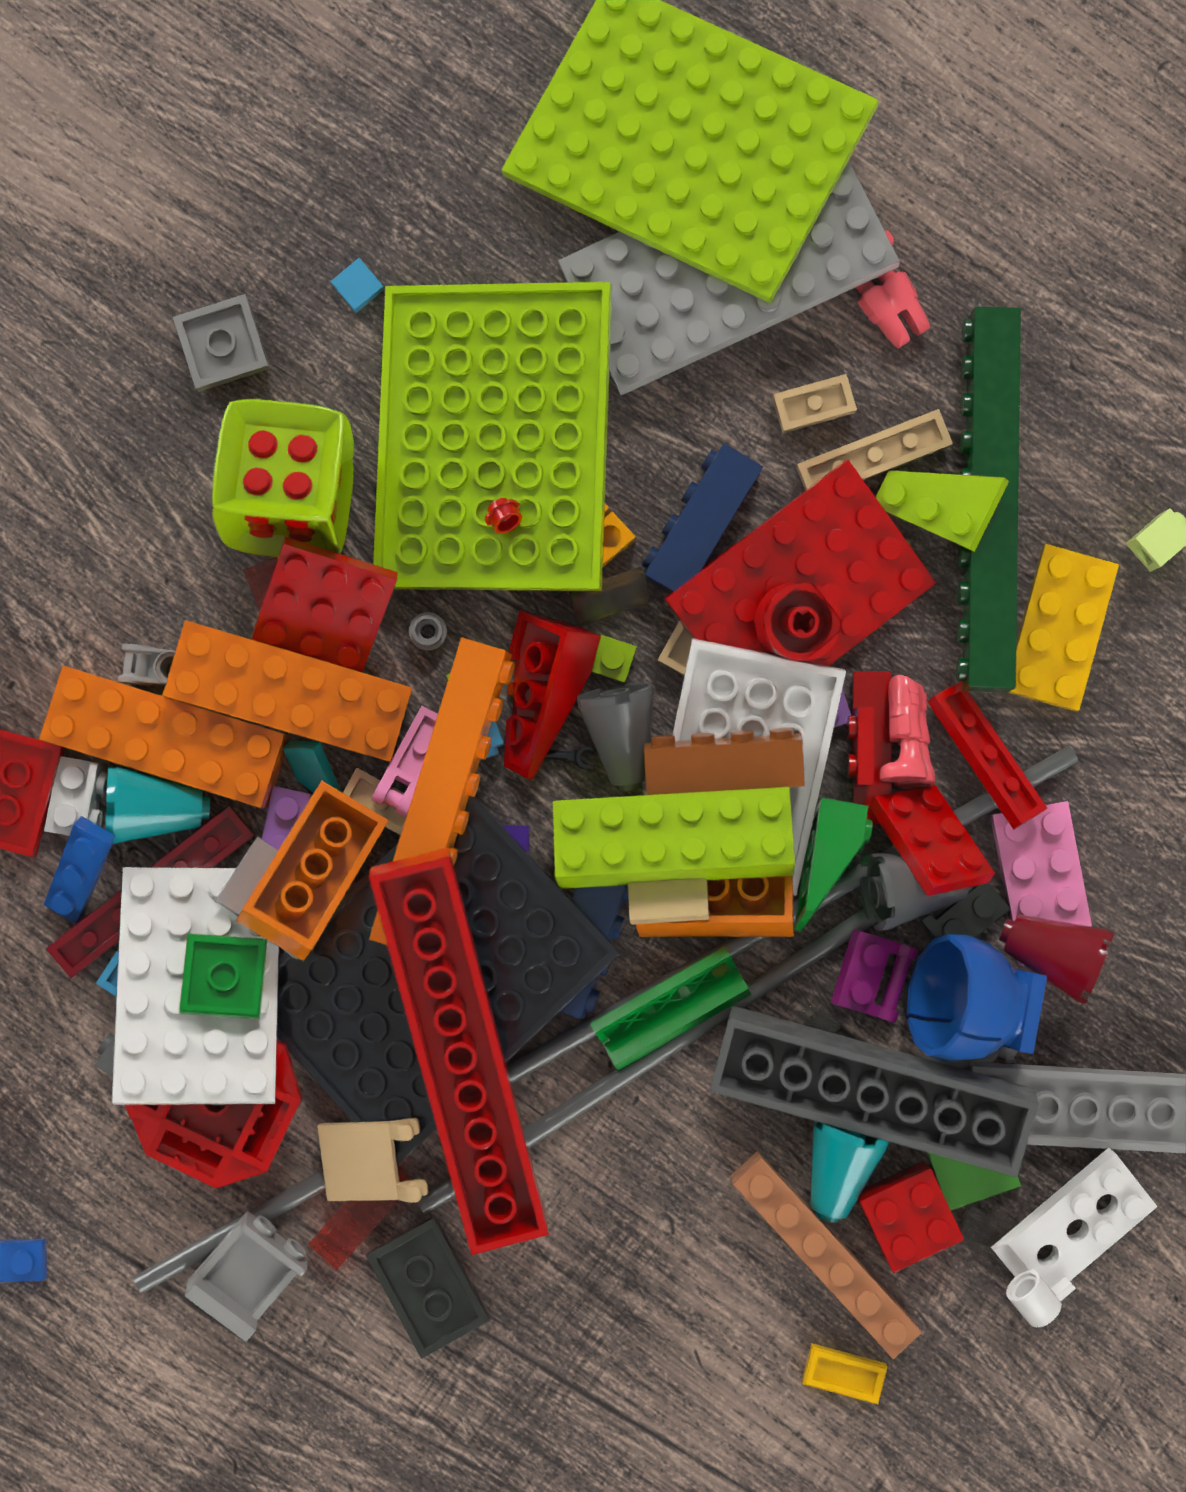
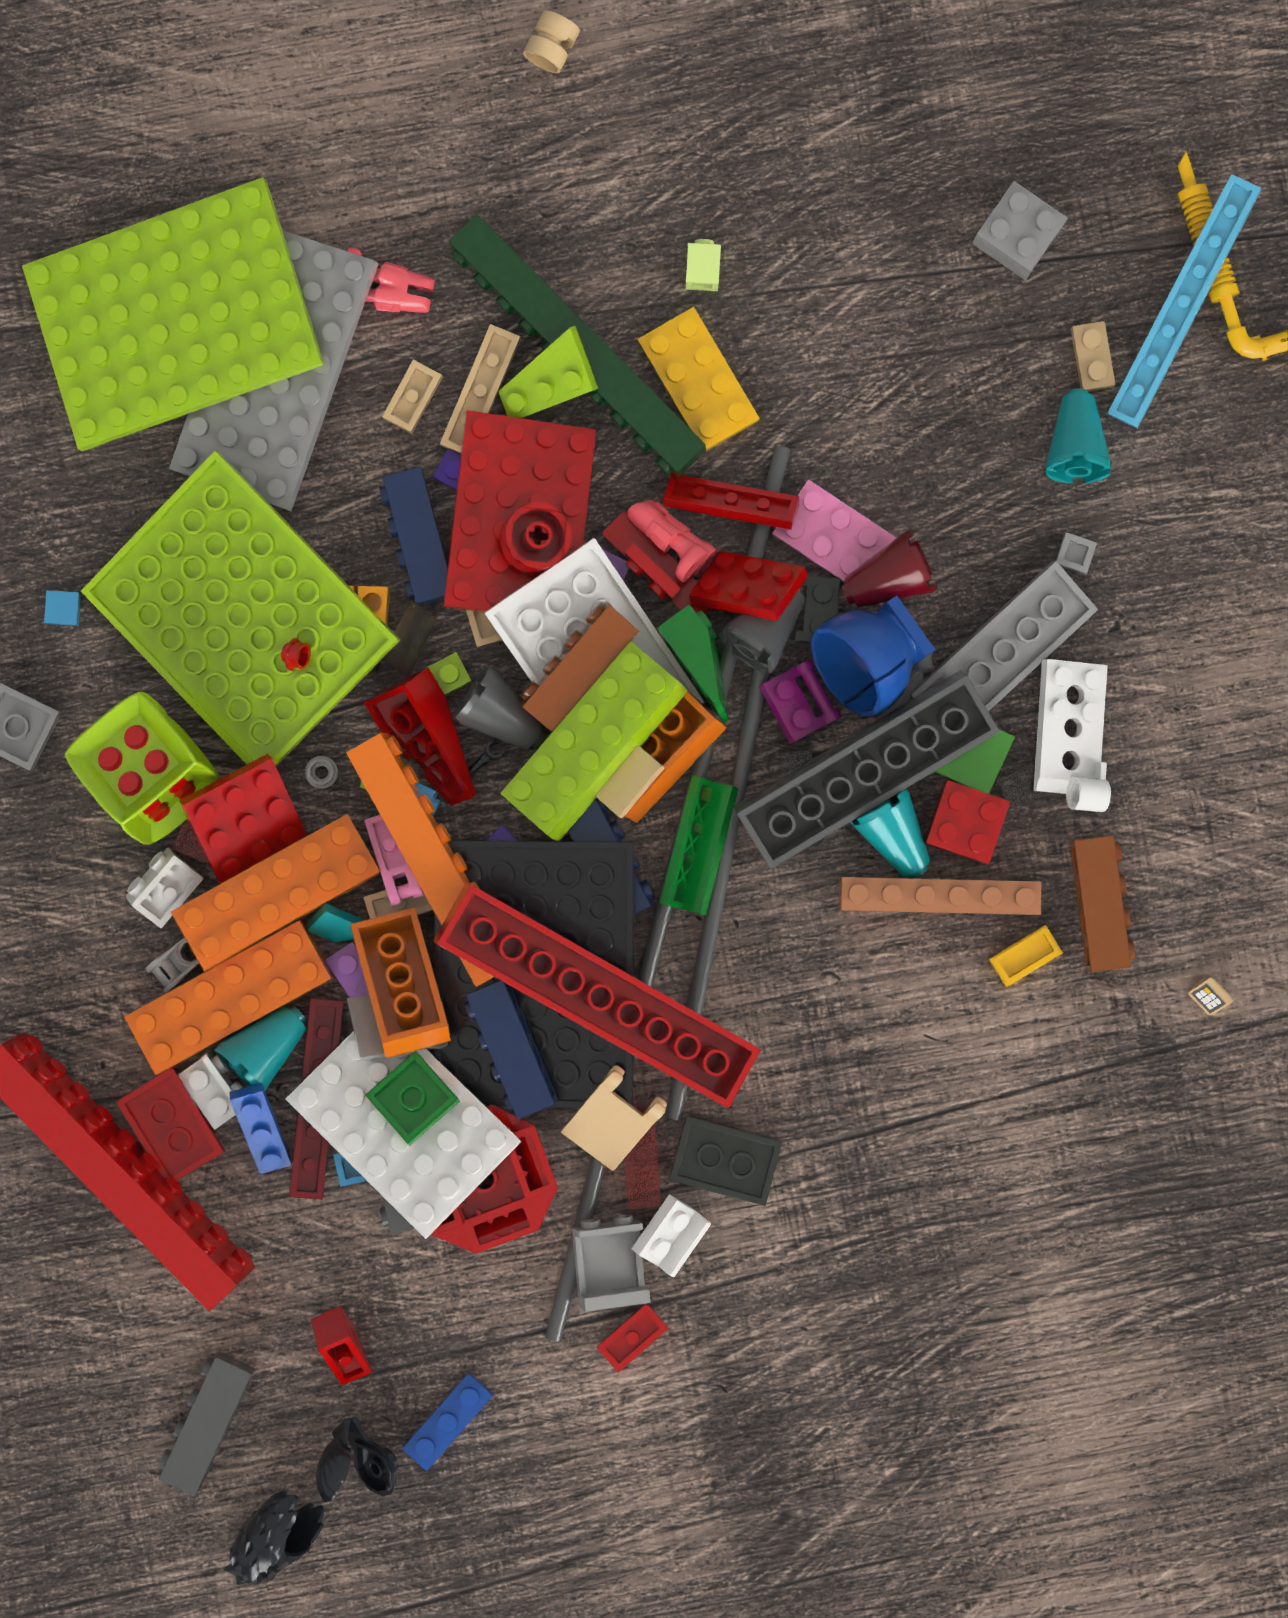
camera: 45 degrees left, 0 degrees up
none -> white bracket [126,847,204,928]
none -> dark purple plate [433,448,461,490]
none -> dark blue brick [465,980,558,1119]
none -> red plate [596,1303,668,1373]
none -> white bracket [631,1194,711,1277]
none -> dark orange brick [1069,836,1135,972]

